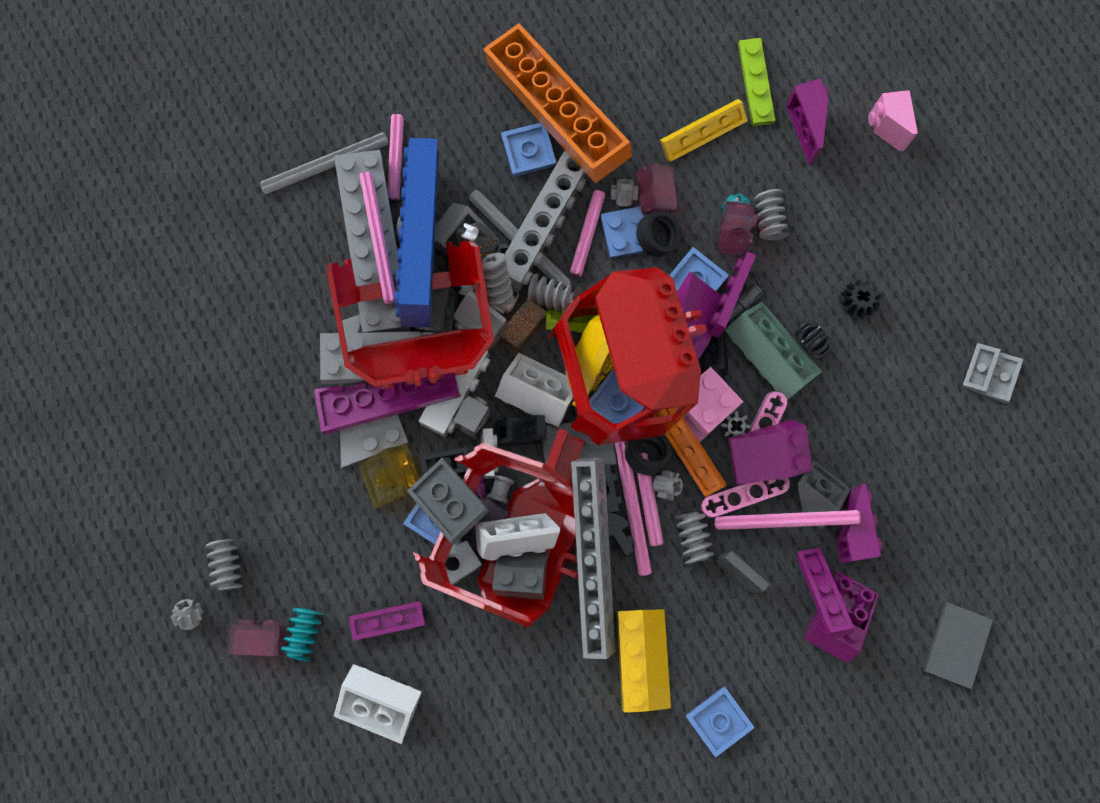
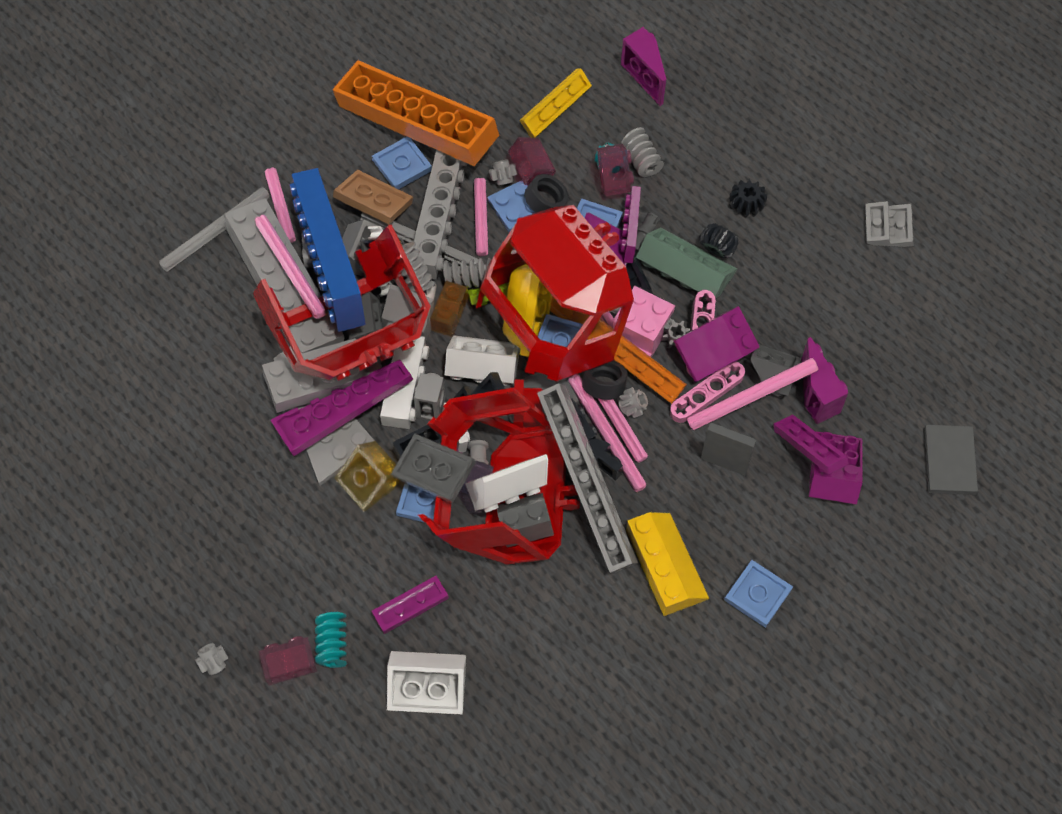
camera: 15 degrees left, 15 degrees down
light grey piece [206,539,242,591] -> none
light grey brick [445,540,483,585] -> none
light grey piece [675,512,714,564] -> none
lime plate [738,38,775,126] -> none
bright pink slope [868,90,918,151] -> none
none -> medium nougat plate [333,170,413,225]

